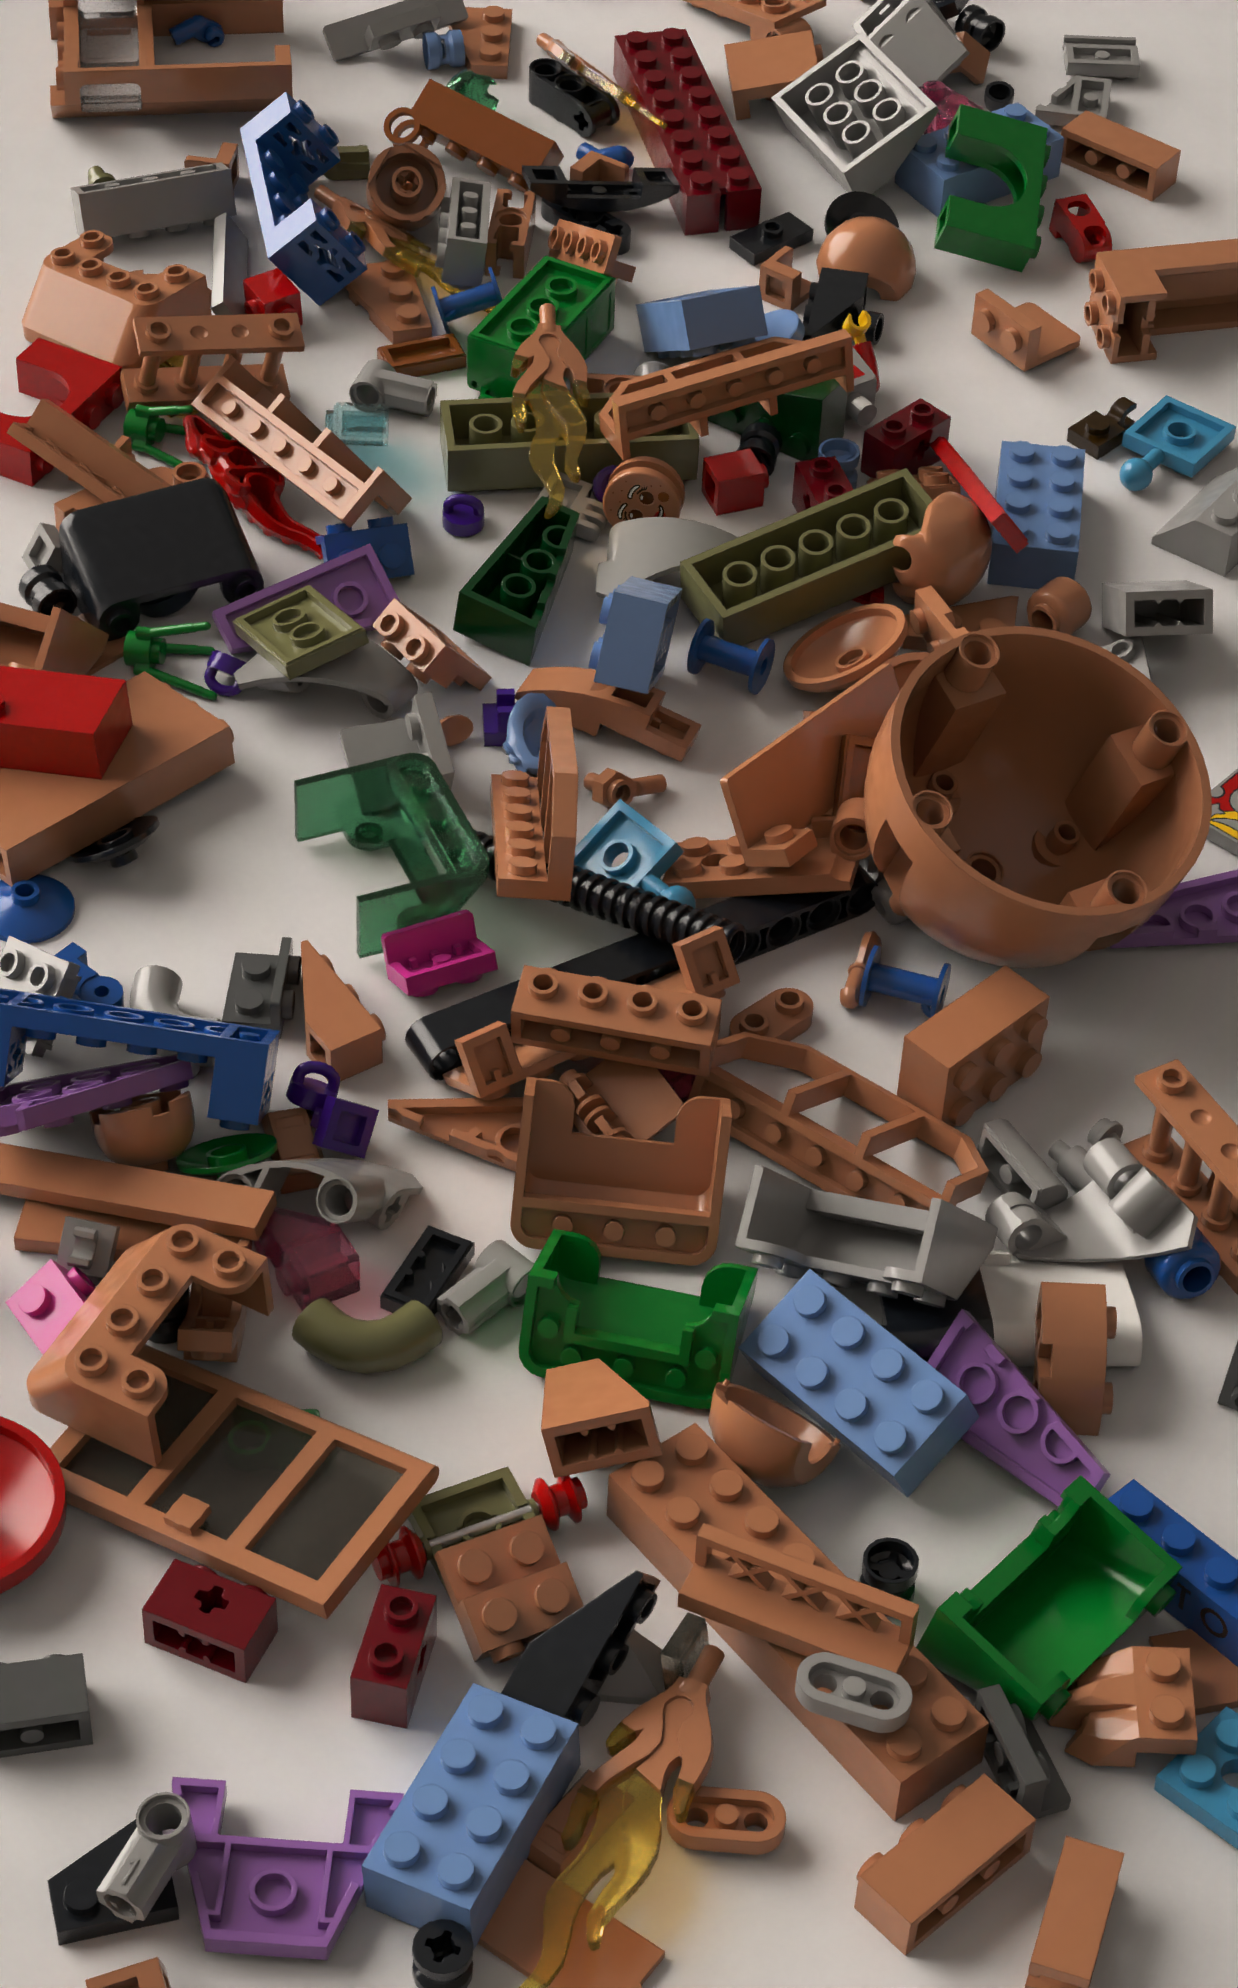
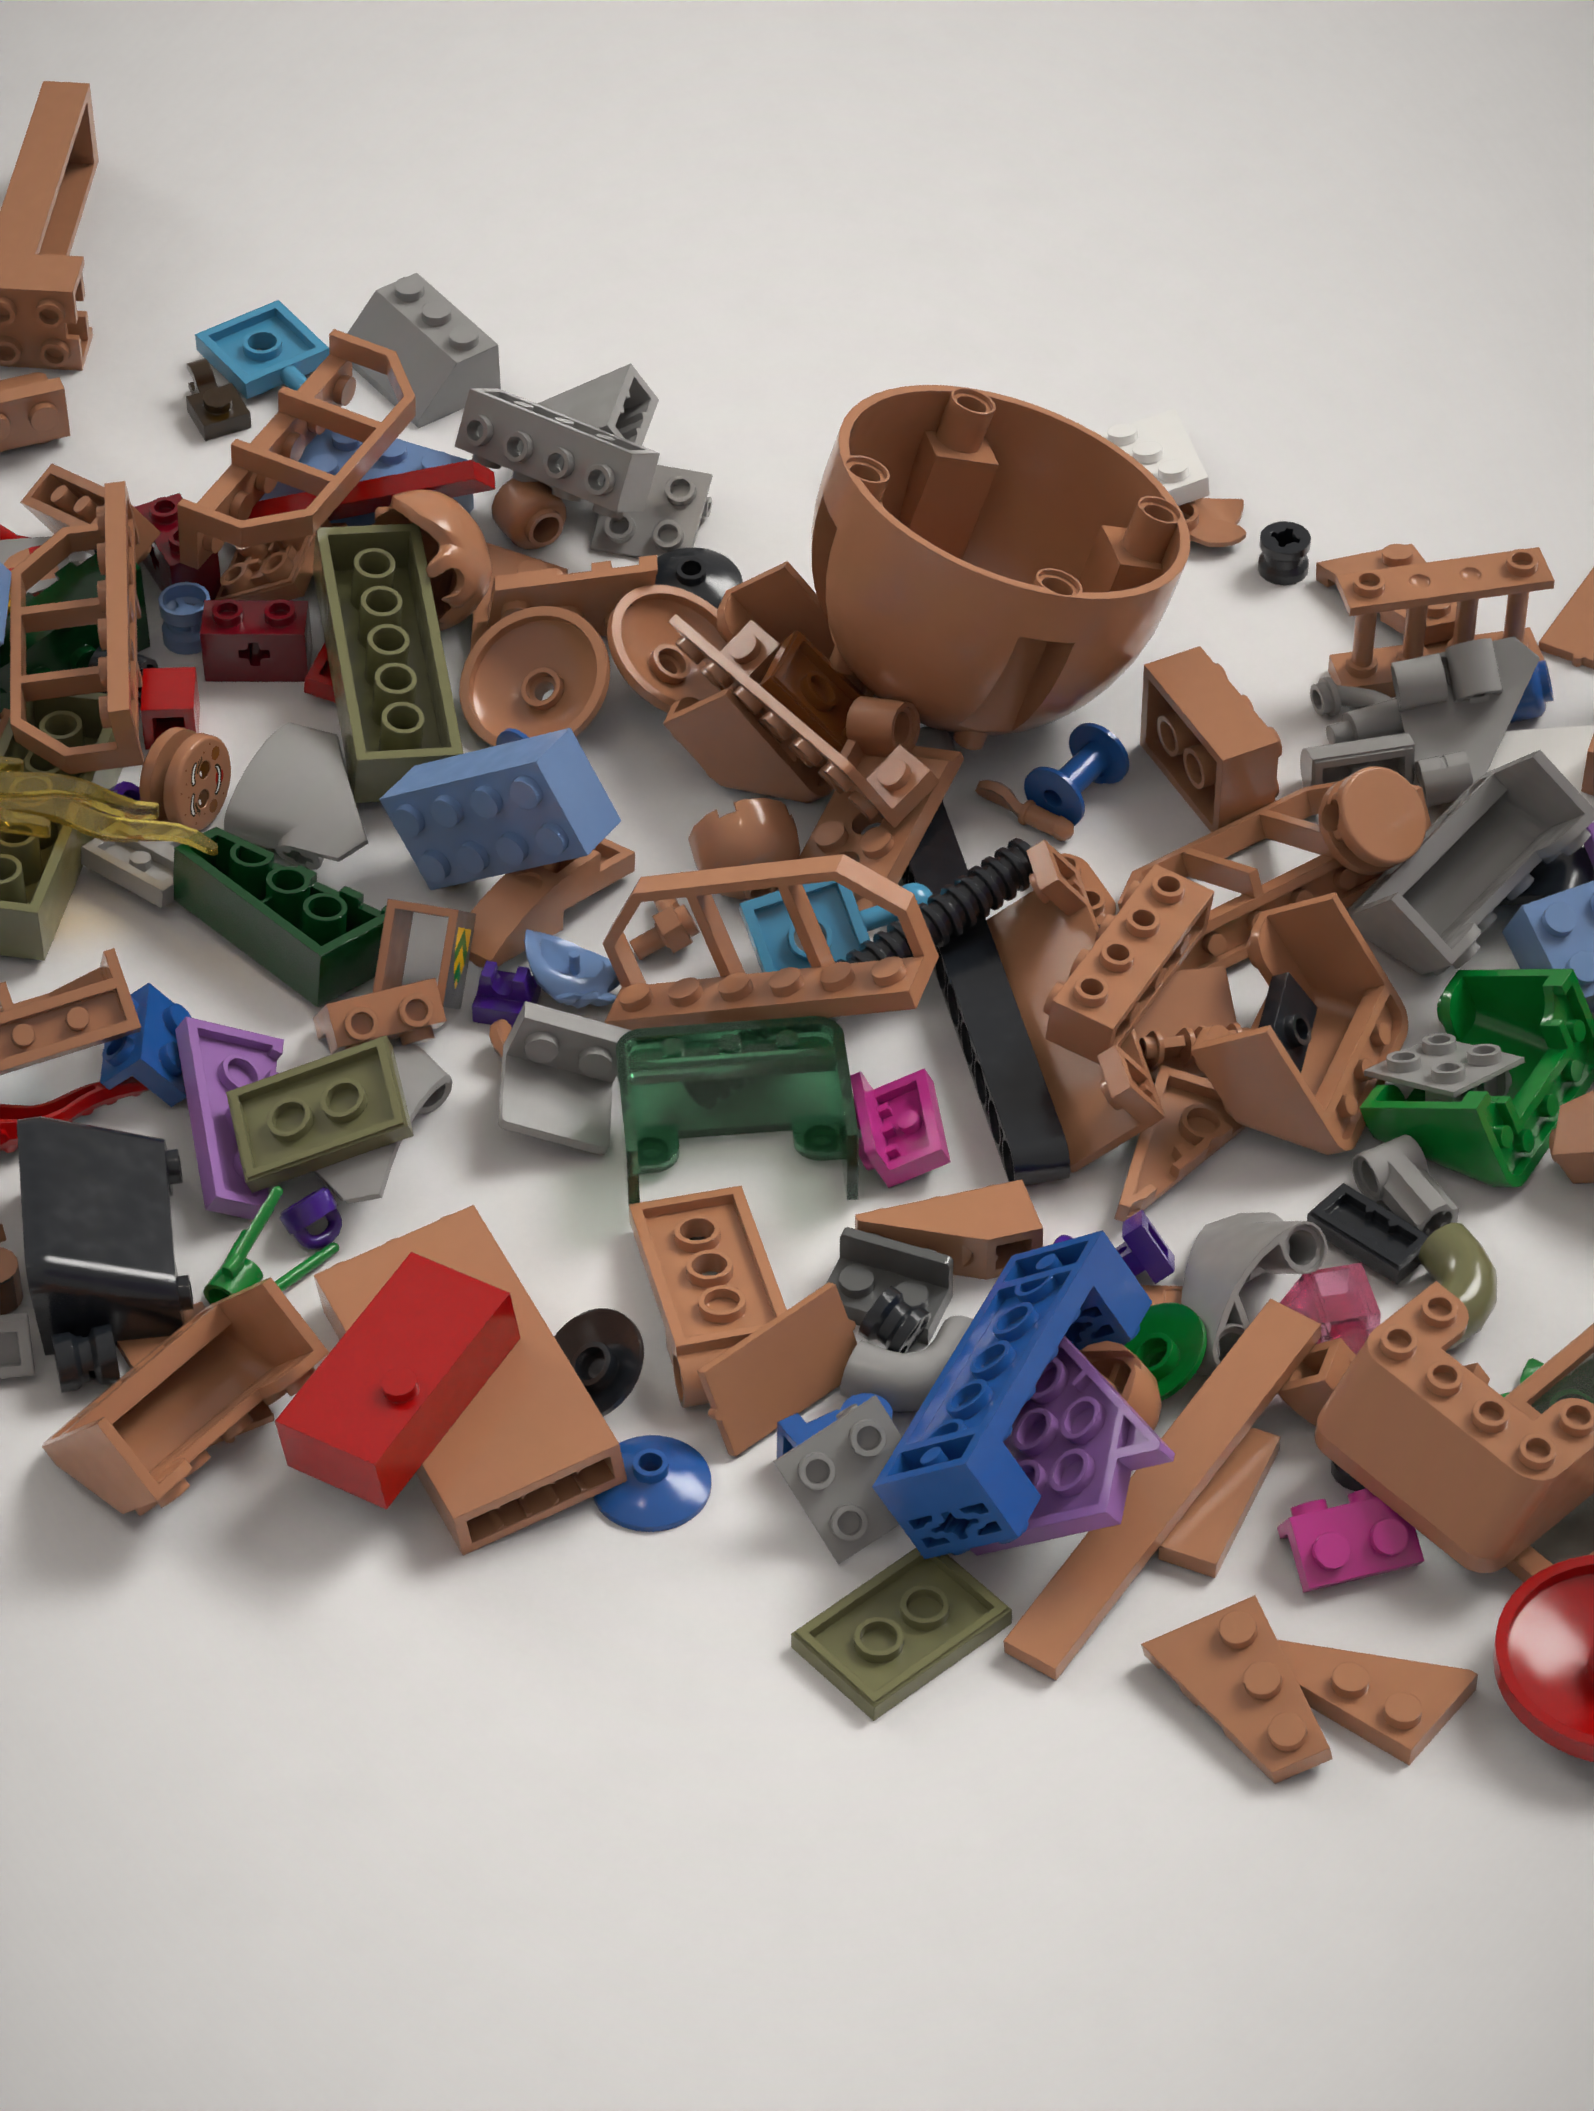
camera: 70 degrees left, 0 degrees up
light grey tile [56,1216,120,1278] -> none
dark purple tile [442,494,484,537] -> none
none -> nougat brick [20,464,161,564]
none -> nougat plate [177,329,416,569]
none -> nougat piece [373,899,476,1009]
none -> light grey brick [454,388,660,518]
none -> nougat hinge [628,1186,787,1408]
none -> nougat cylinder [688,798,801,900]
none -> nougat piece [697,1282,857,1457]
none -> black wheel [858,1286,931,1353]
none -> black plate [1258,972,1318,1073]
none -> nougat head [1319,766,1426,875]
none -> light grey hinge [1364,1033,1525,1102]

